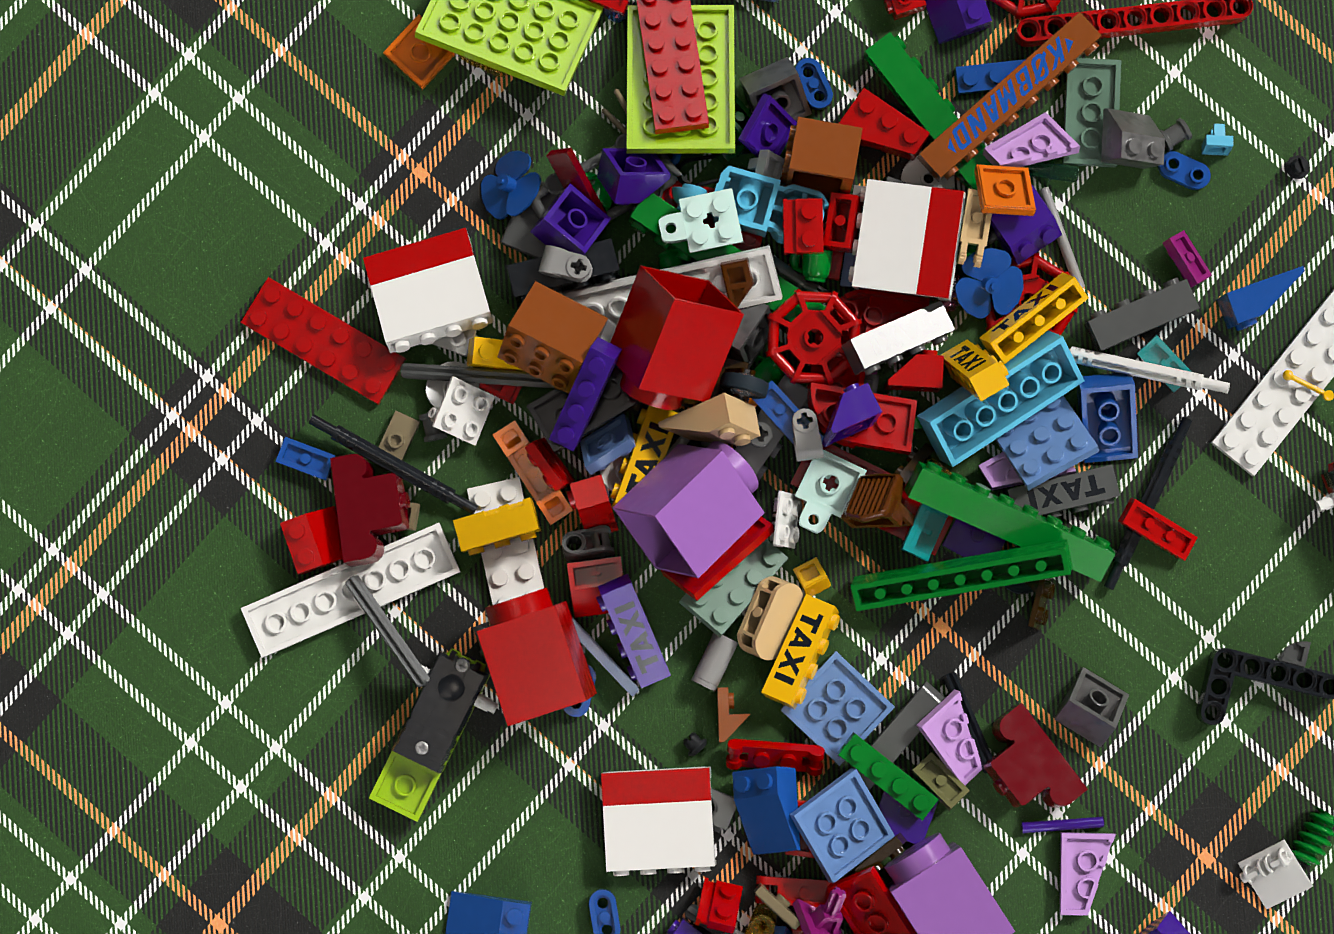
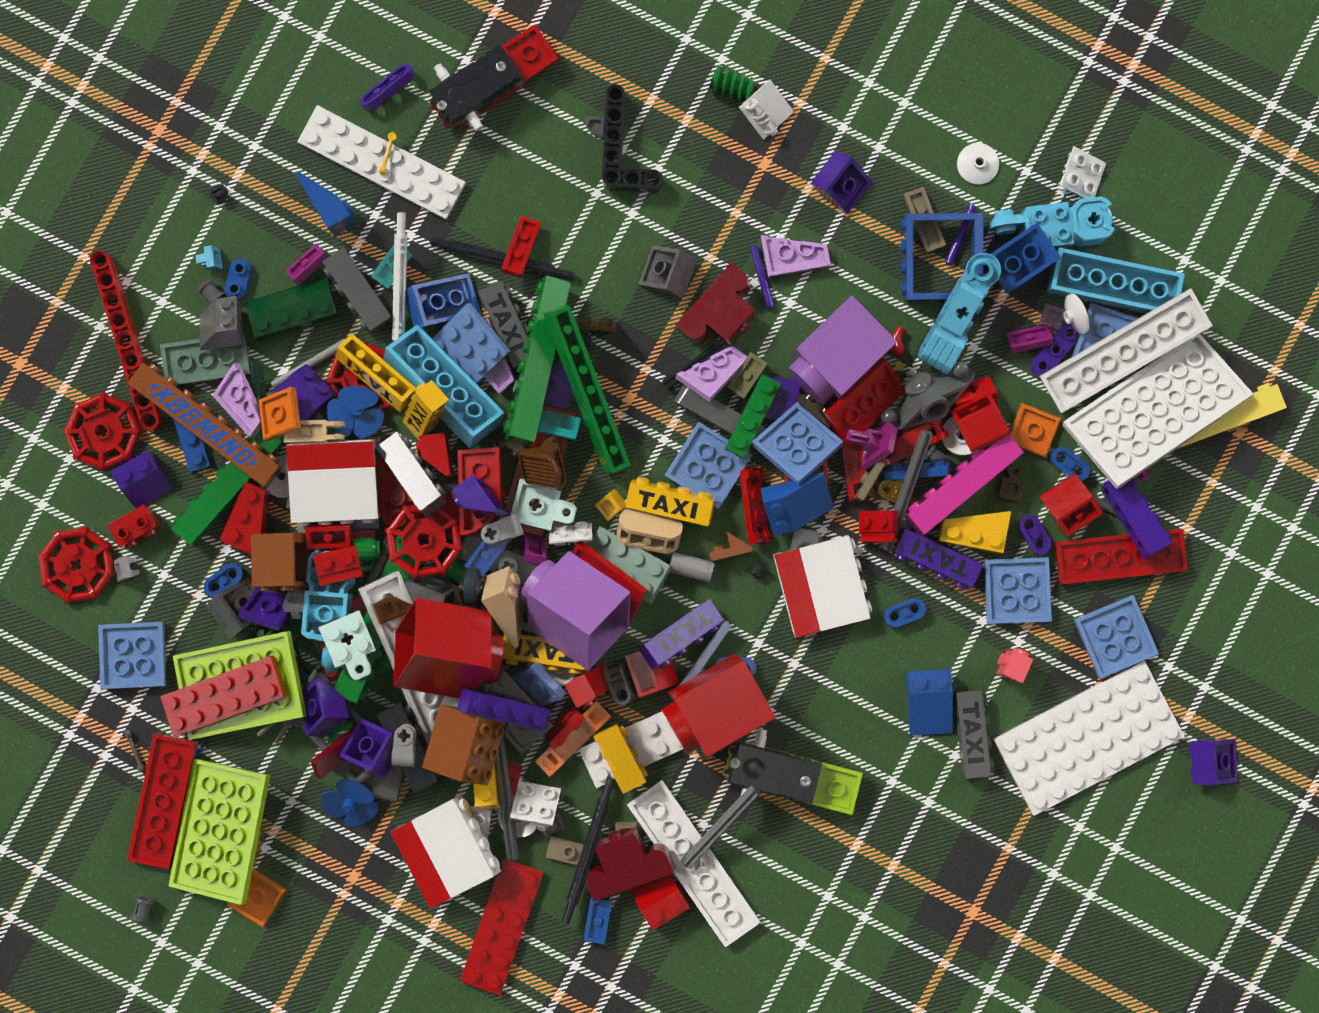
camera: 105 degrees left, 0 degrees up
none -> dark green slope [247,277,340,341]
none -> magenta plate [522,533,547,565]

